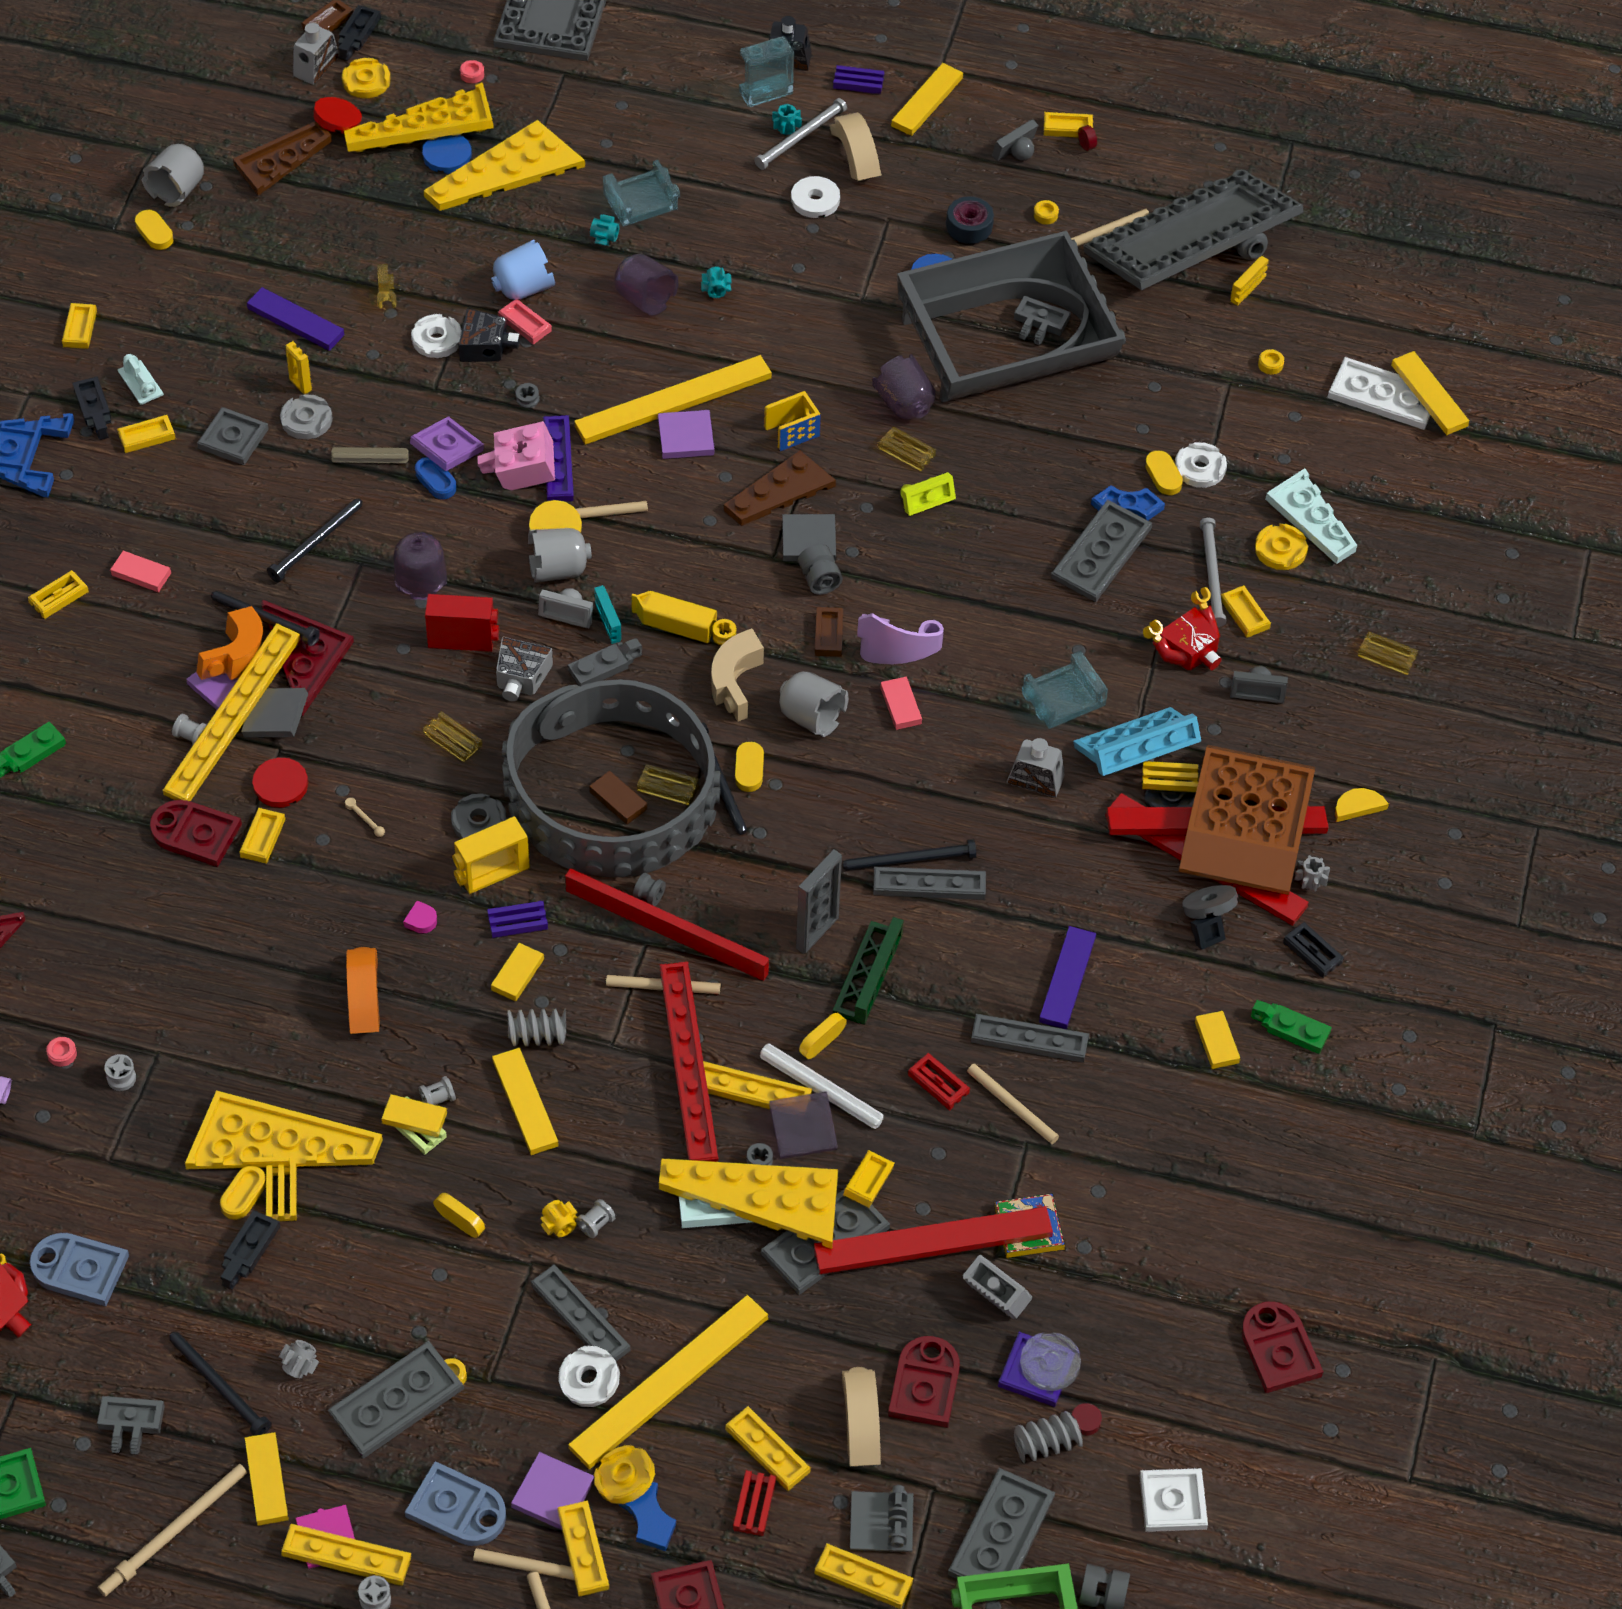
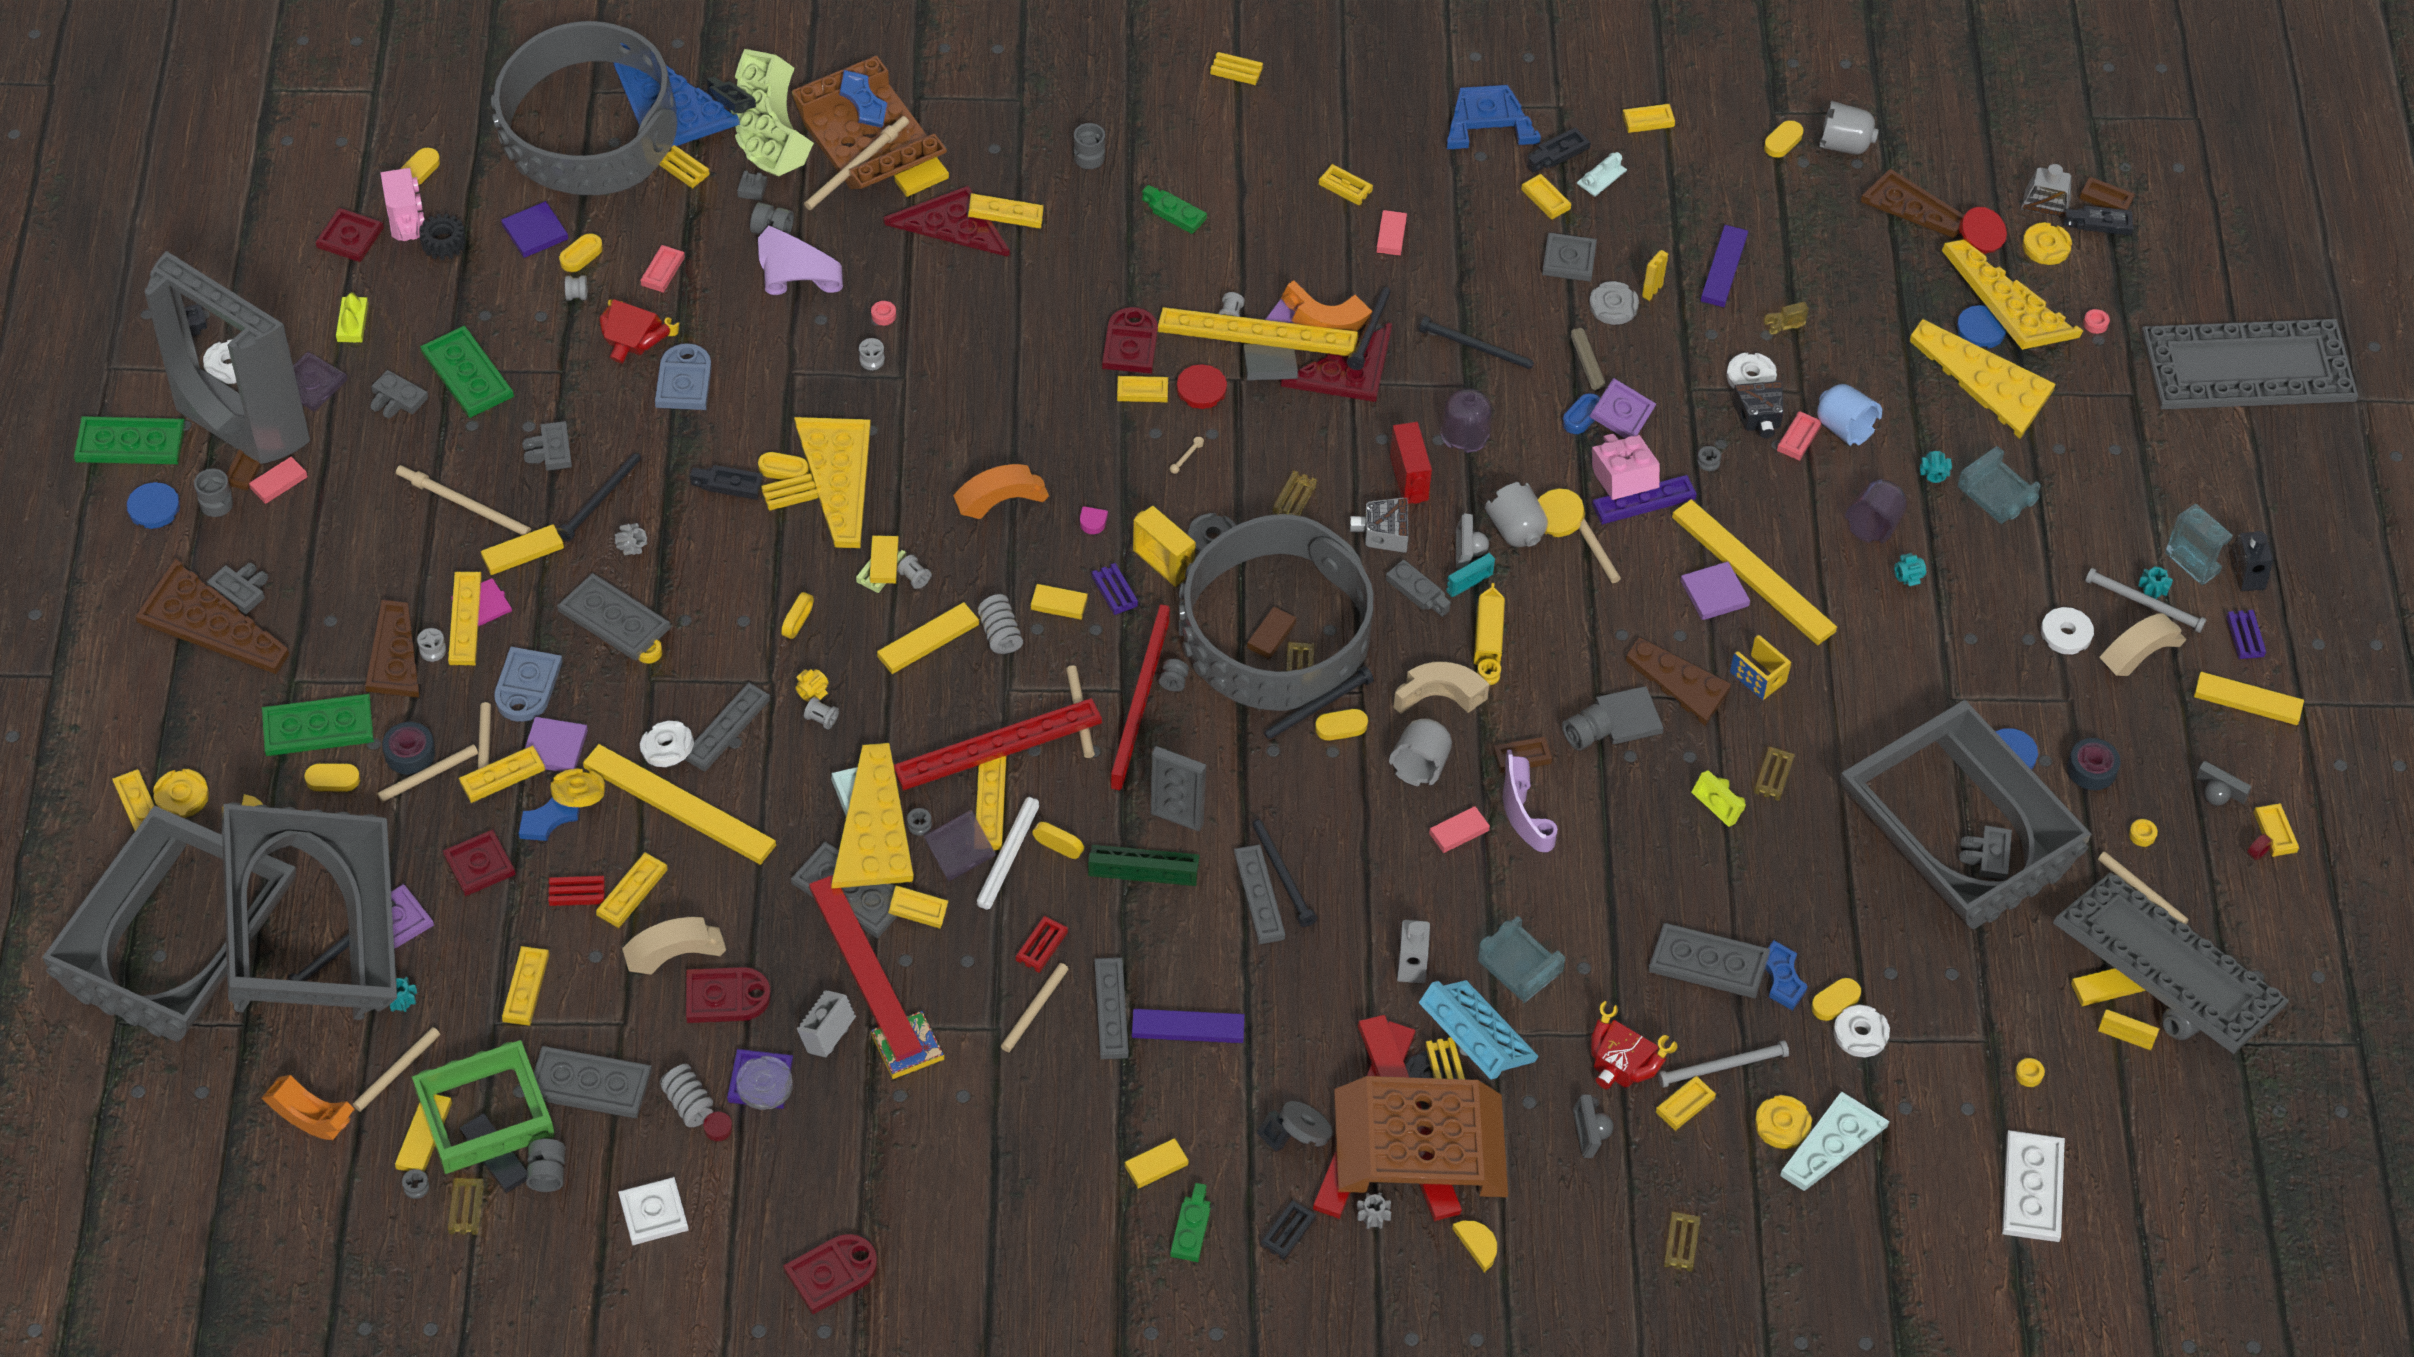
camera: 75 degrees right, 0 degrees up
dark grey hinge [850,1485,913,1552] -> none
clear purple cylinder [872,354,936,420] -> none
yellow tile [1391,351,1469,435] -> none
none -> yellow tile [2071,968,2146,1006]

